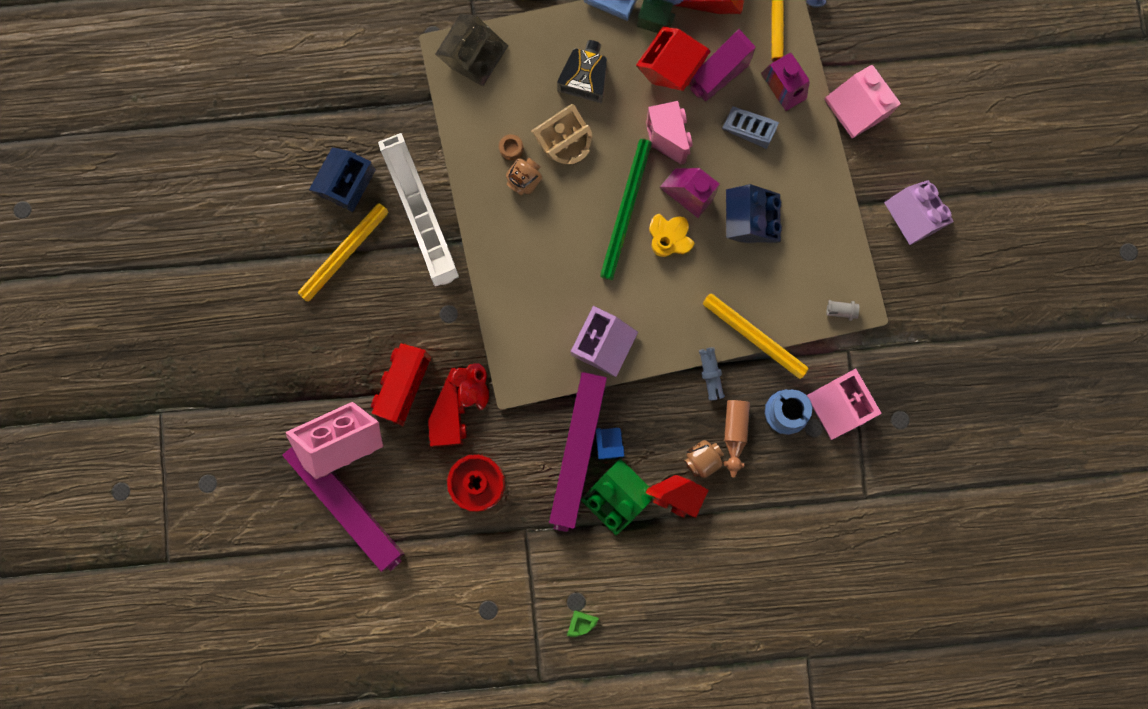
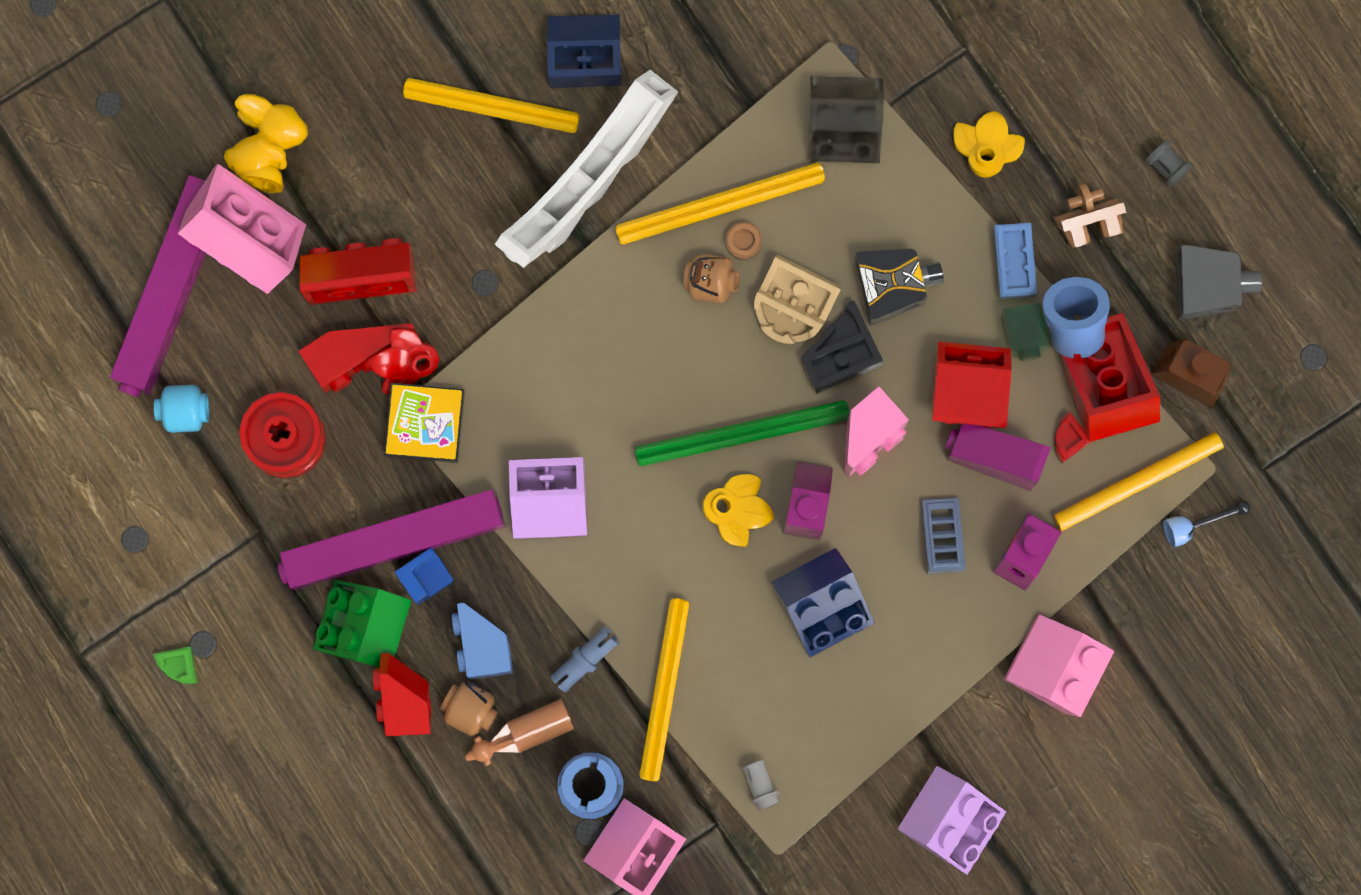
camera: 60 degrees right, 0 degrees up
none -> medium azure head [154,385,209,433]
none -> yellow animal [224,94,308,194]
none -> tile [384,383,465,463]
none -> medium blue slope [452,603,513,680]
none -> yellow axle [615,163,825,244]
none -> black wing [801,300,883,394]
none -> red tile [1054,412,1091,464]

